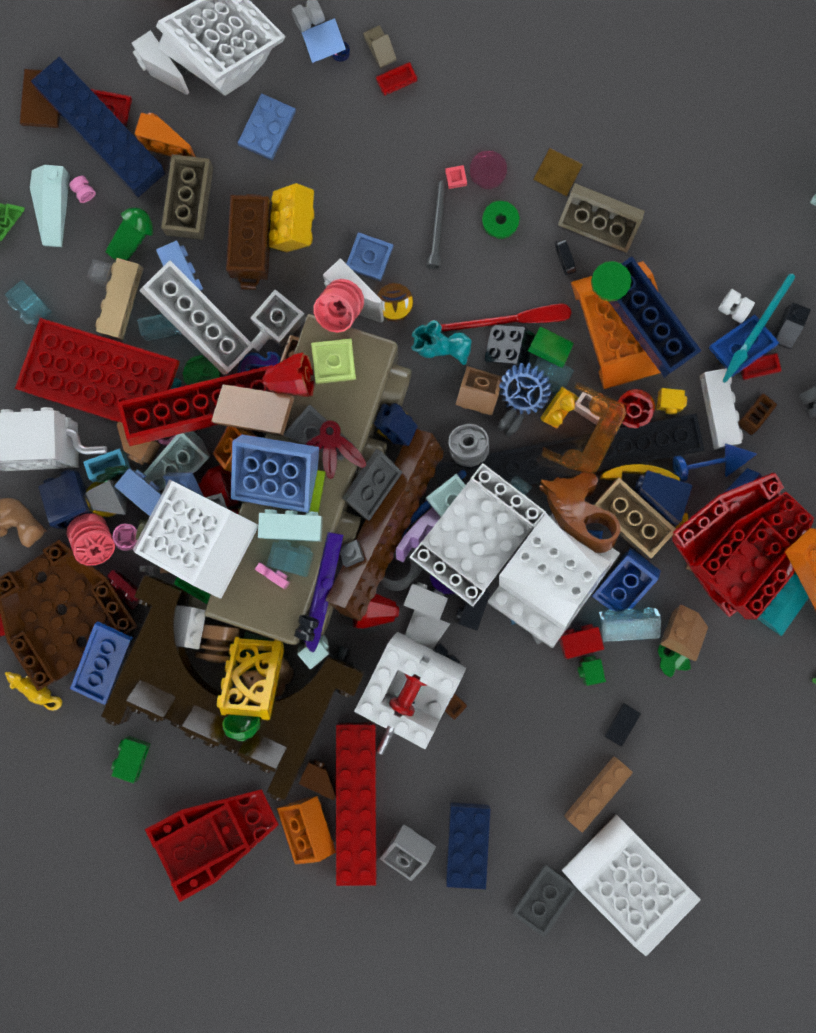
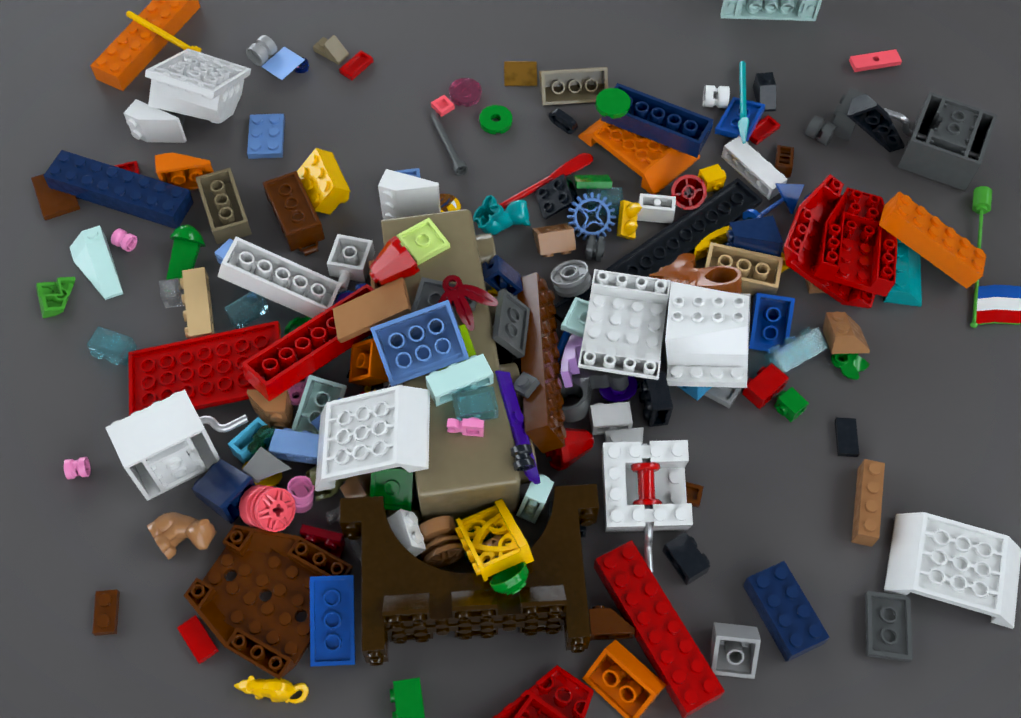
camera: 30 degrees left, 25 degrees down
coral wheel [314,279,364,333] -> none
clear orange windscreen [542,382,626,474] -> none
none -> black brick [663,532,710,585]

